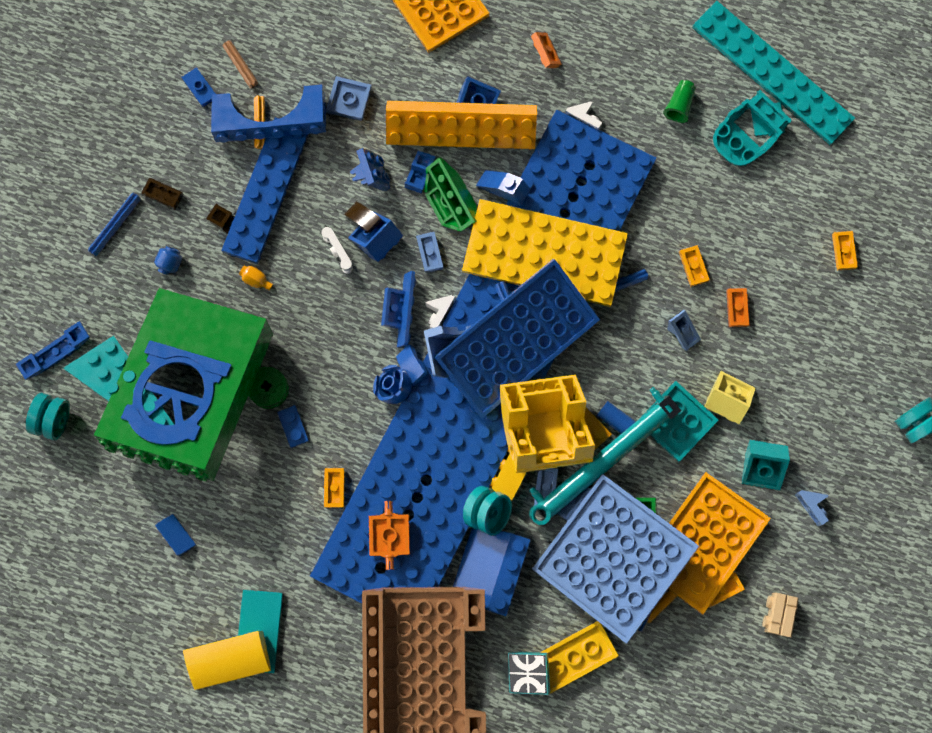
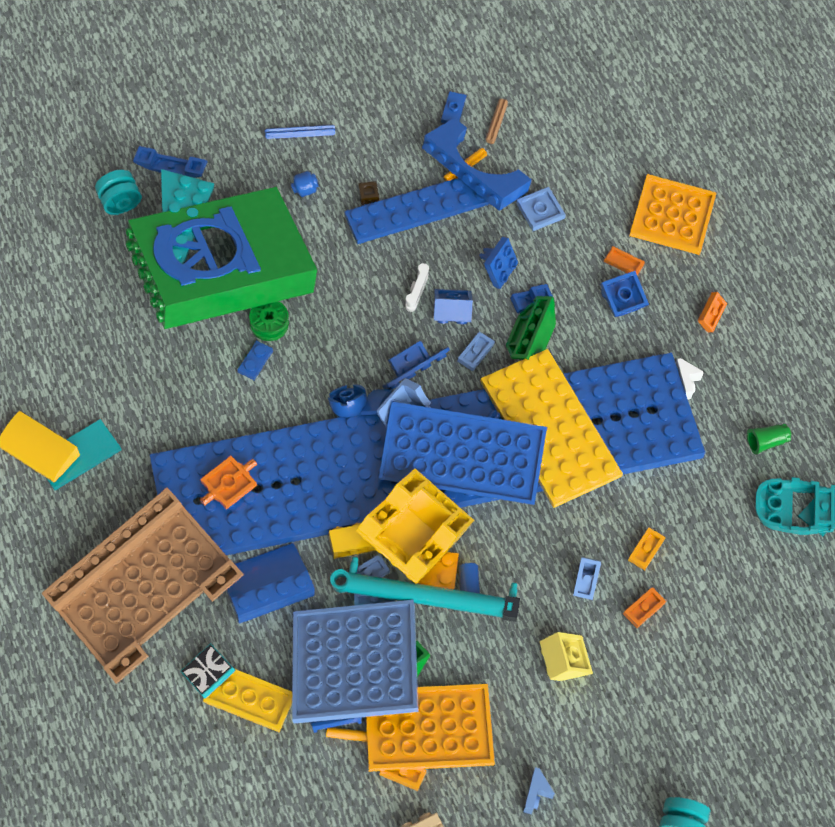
camera: 45 degrees right, 15 degrees down
dark brown plate [141,177,184,210] -> none
blue slope [155,514,196,557] -> none
light orange plant [239,265,273,290] -> none
light orange plate [324,468,345,508] -> none
dark brown slope [344,201,382,234] -> none
light orange brick [386,101,537,149] -> none
white slope [426,295,455,329] -> none
teal wheel [463,486,512,536] -> none
blue slope [476,170,530,205] -> none
blue axle [615,269,648,292] -> none
teal plate [640,381,718,462] -> none
teal slope [742,440,790,490] -> none
light orange plate [832,231,858,271] -> none
none -> orange tile [604,246,645,276]

